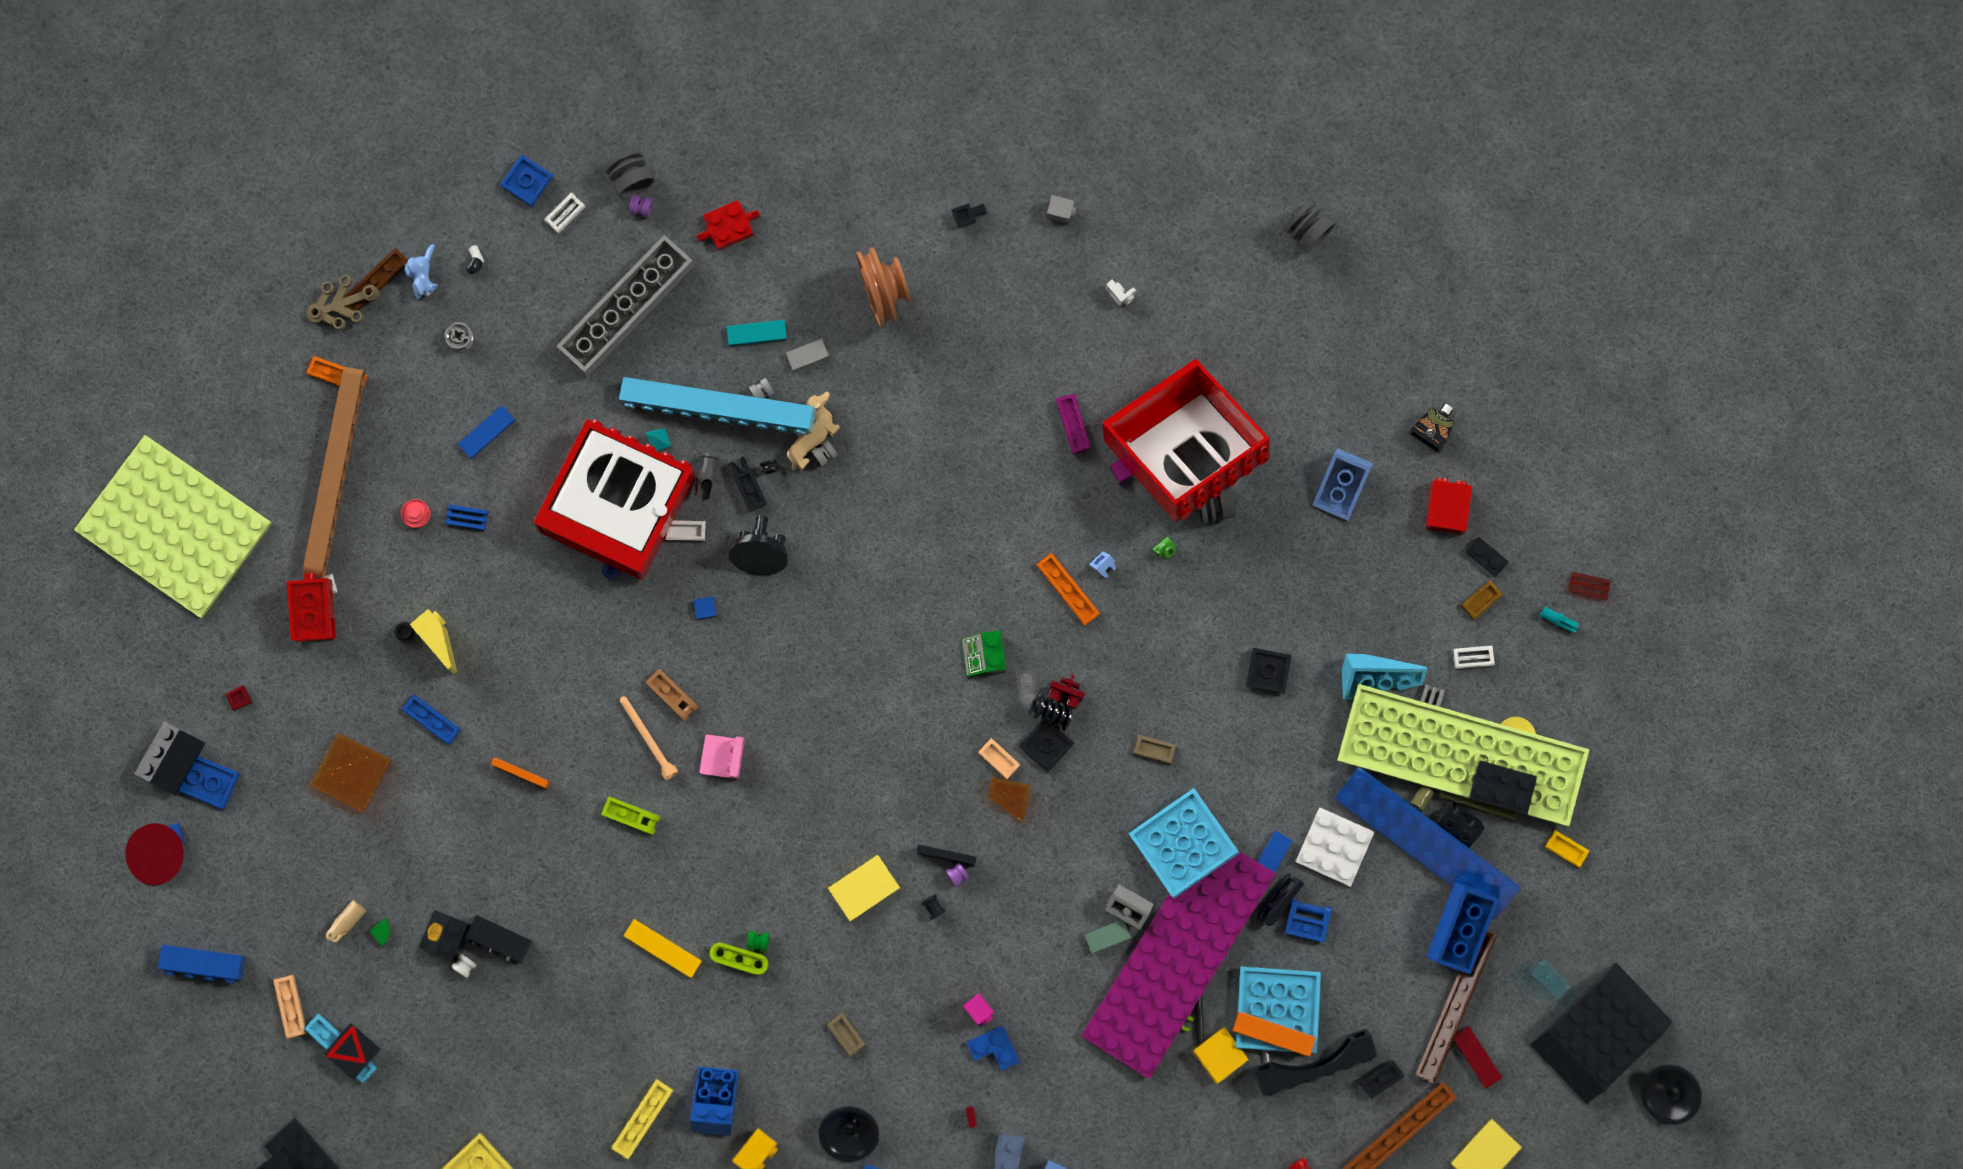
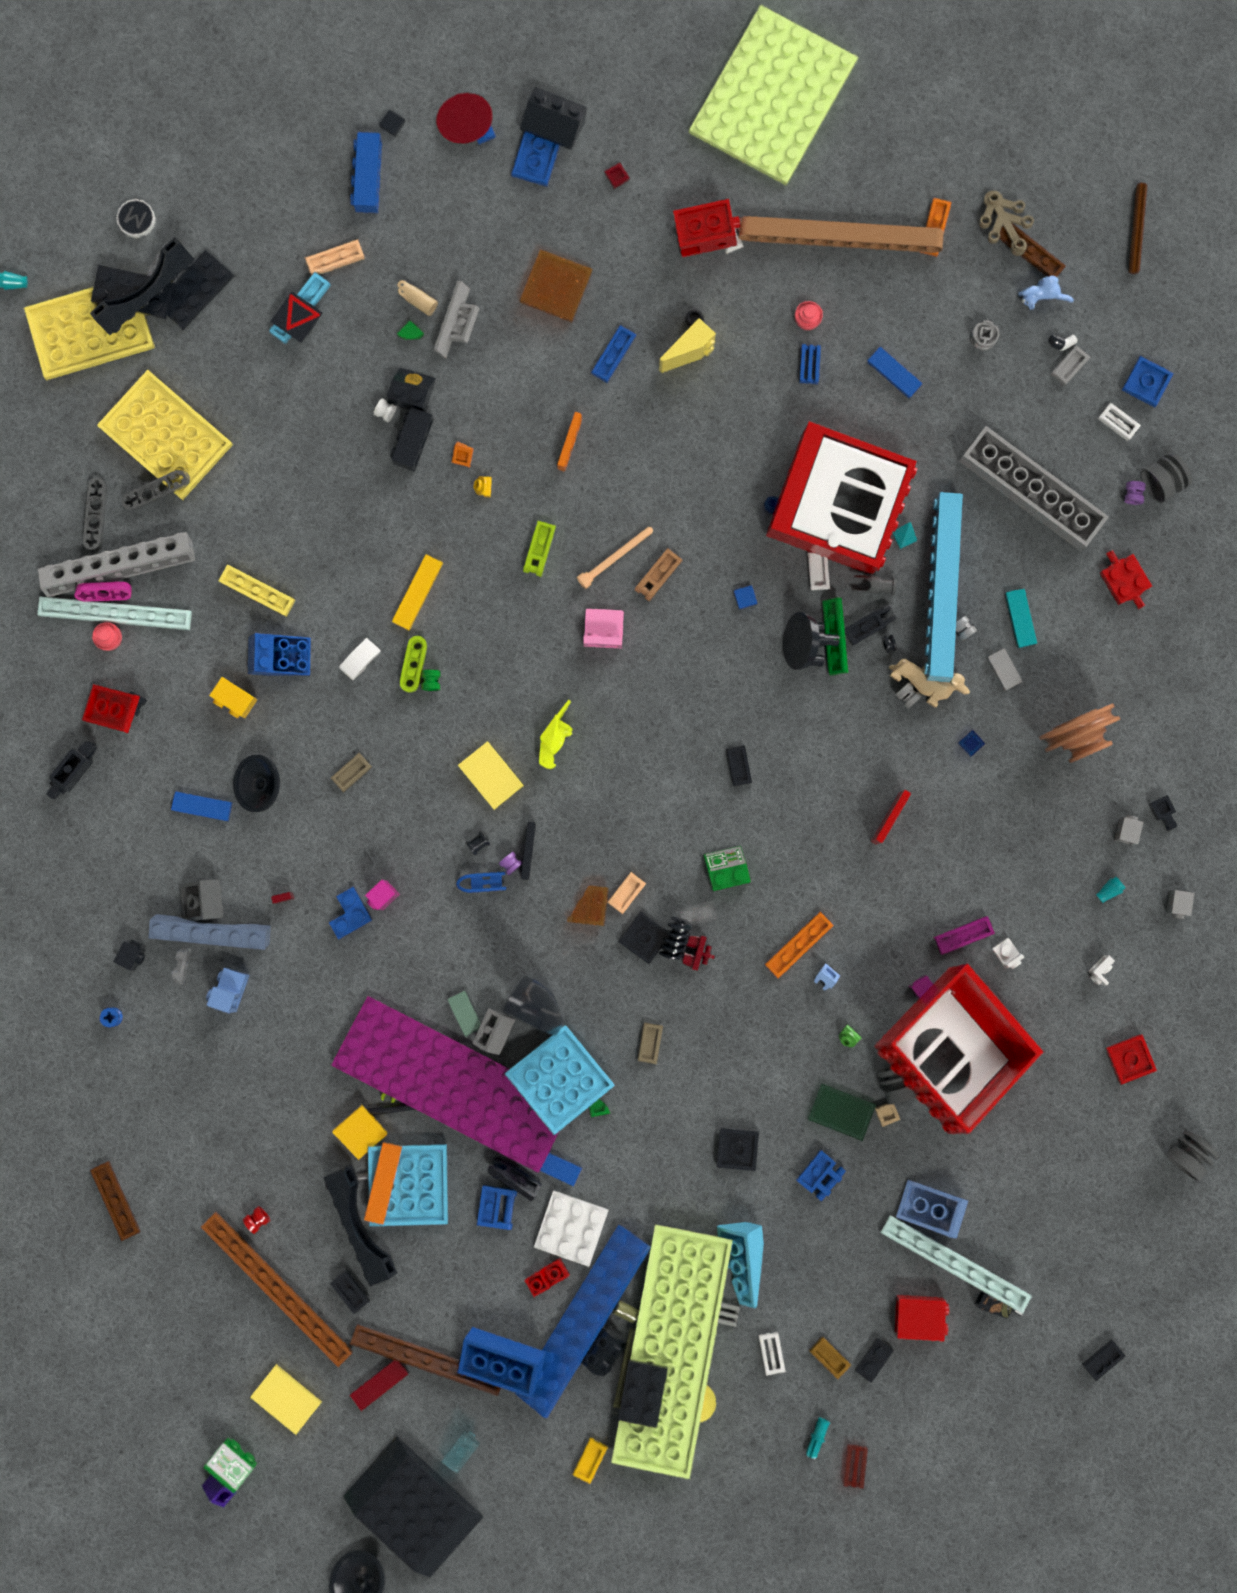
camera: 85 degrees right, 5 degrees up
none -> white slope [339,638,381,680]
none -> black tile [379,109,405,137]
none -> light grey bracket [434,281,479,358]
none -> orange slope [451,442,474,467]
none -> blue piece [456,871,506,893]
none -> yellow plate [473,476,492,497]
none -> black panel [503,975,563,1036]
none -> red slope [524,1258,570,1297]
none -> neon yellow animal [539,700,573,769]
none -> green tile [589,1099,610,1118]
none -> black tile [726,745,752,787]
none -> blue plate [796,1149,846,1201]
none -> clear green tile [808,1083,876,1141]
none -> green tile [822,597,848,676]
none -> red tile [870,790,911,845]
none -> tan tile [875,1103,900,1127]
none -> light aqua tile [881,1215,1031,1314]
none -> clear blue tile [958,730,986,757]
none -> white bracket [992,938,1024,969]
none -> light grey tile [1051,345,1090,386]
none -> black plate [1082,1339,1126,1381]
none -> teal cone [1096,876,1126,903]
none -> red plate [1105,1034,1157,1085]
none -> light grey brick [1114,815,1143,845]
none -> reddish brown axle [1128,182,1147,274]

